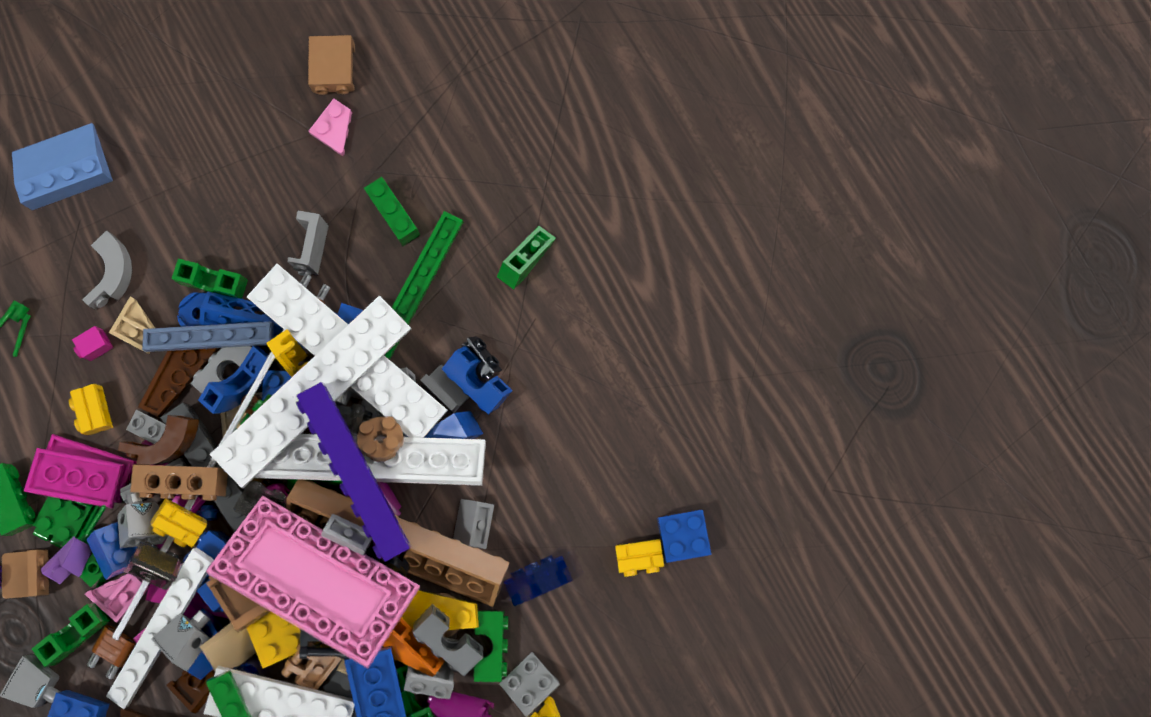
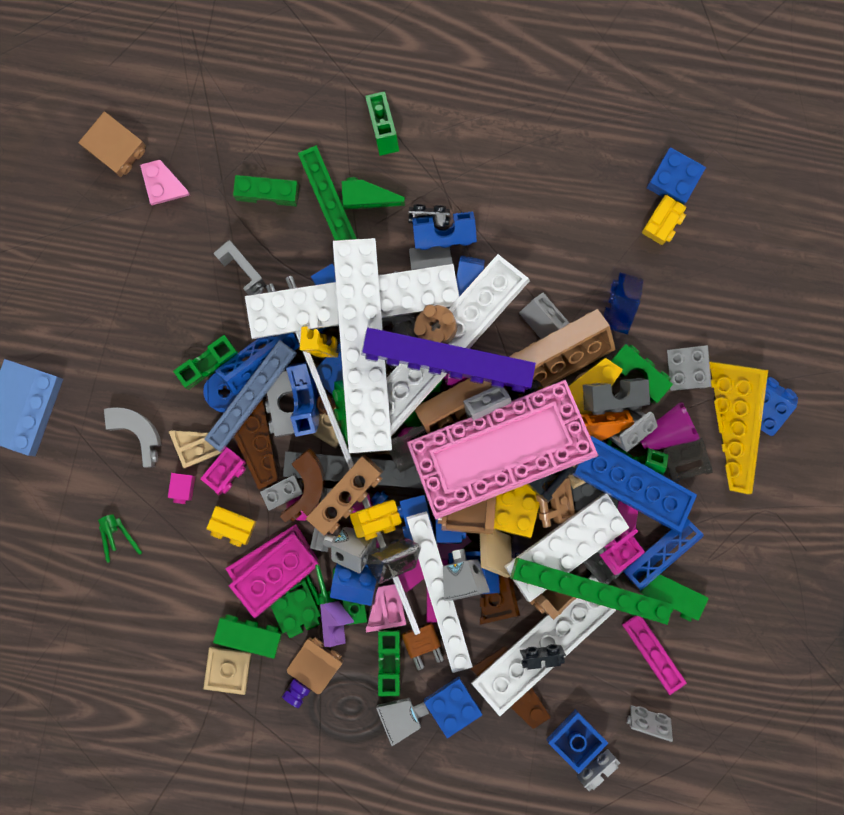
camera: 55 degrees left, 5 degrees up
none -> dark pink bracket [201,447,246,495]
none -> green slope [342,177,405,210]

